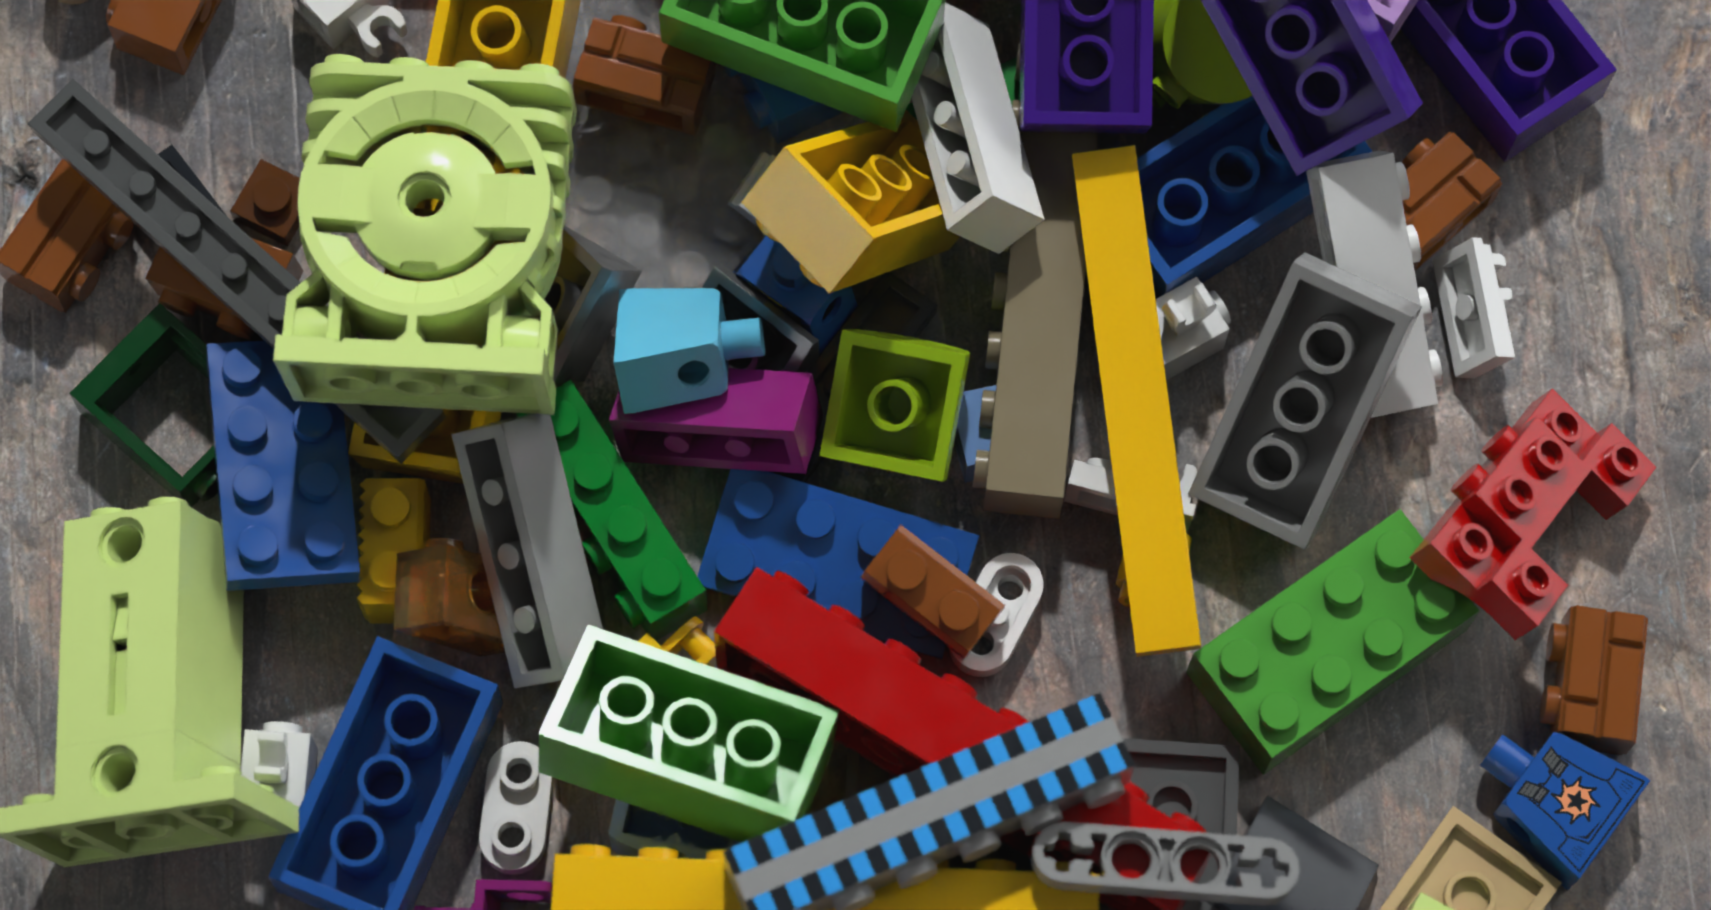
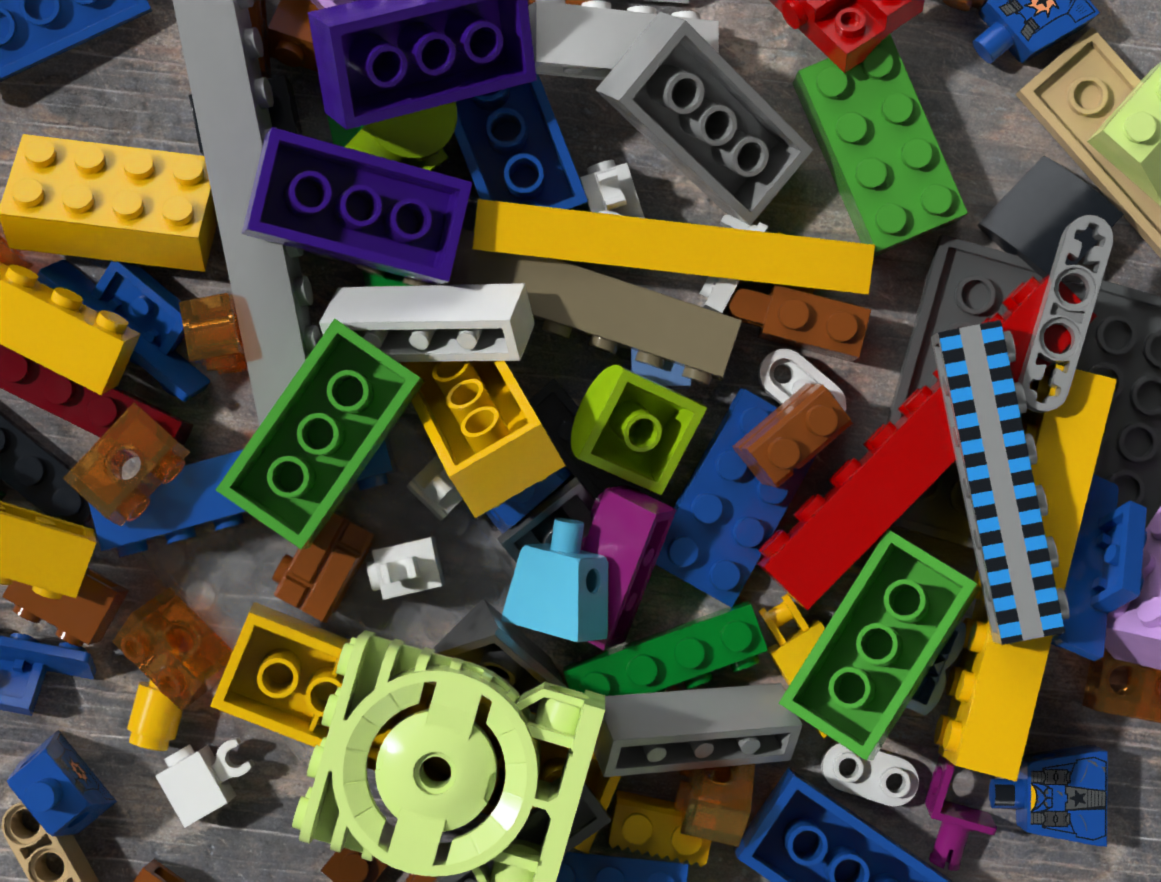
camera: 70 degrees left, 15 degrees up
none -> white brick [366,536,445,600]
none -> dark orange brick [727,285,871,362]

